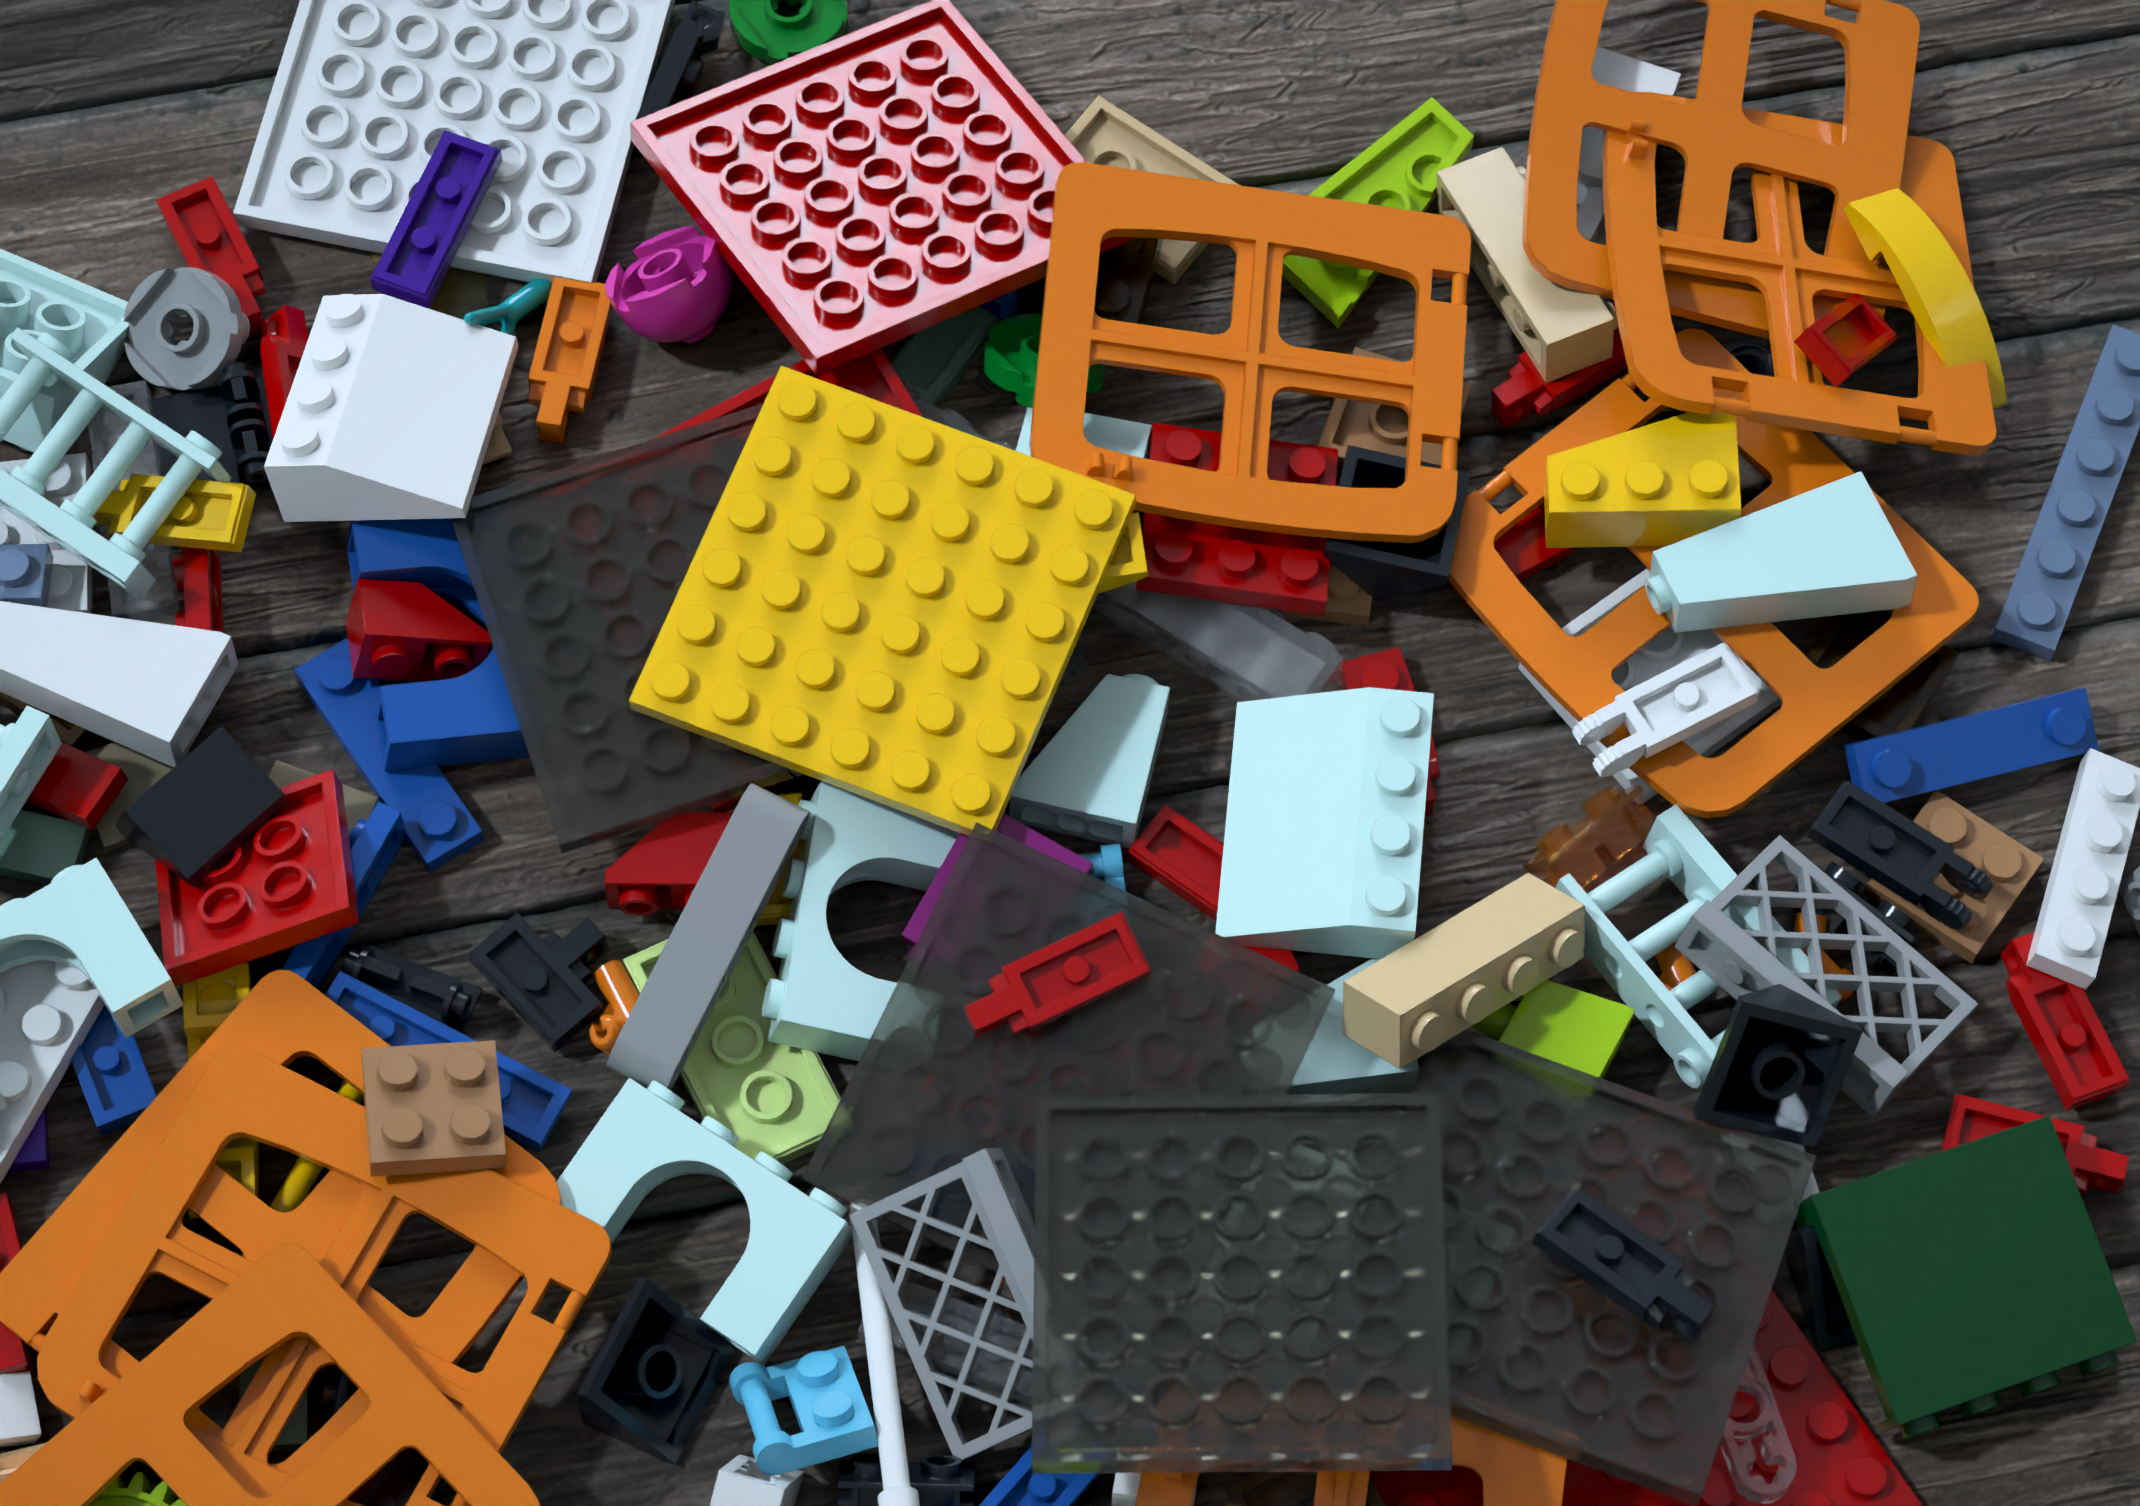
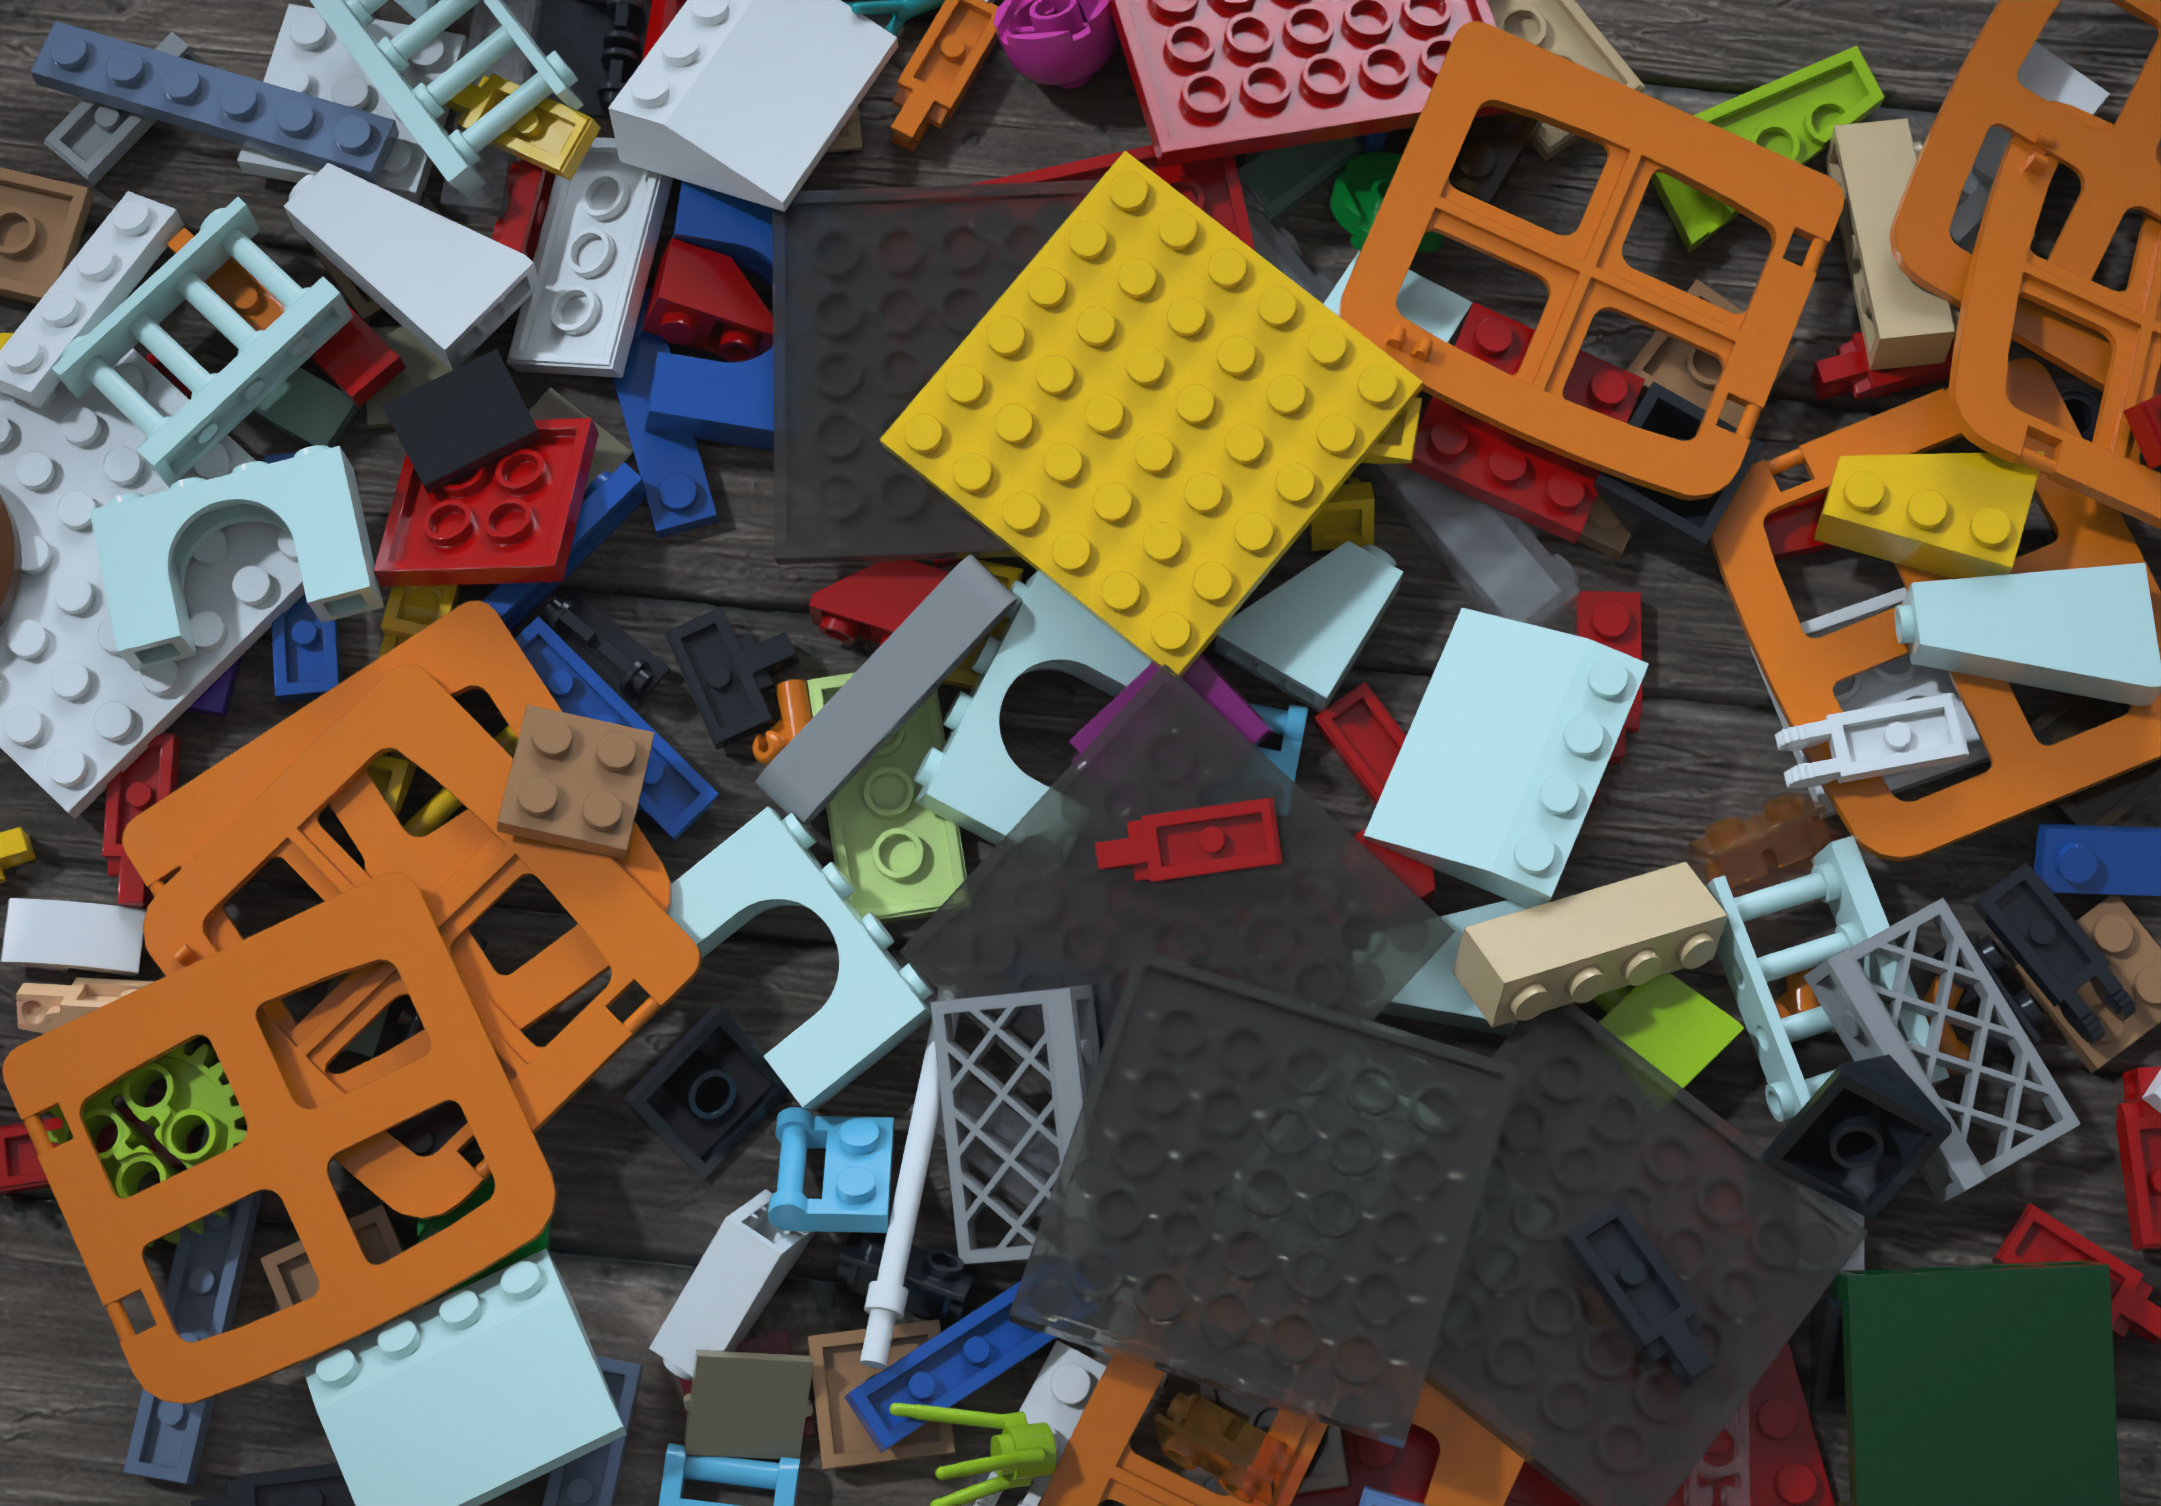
camera: 20 degrees right, 10 degrees up
none -> white tile [506,137,674,378]
none -> yellow tile [1309,477,1375,551]

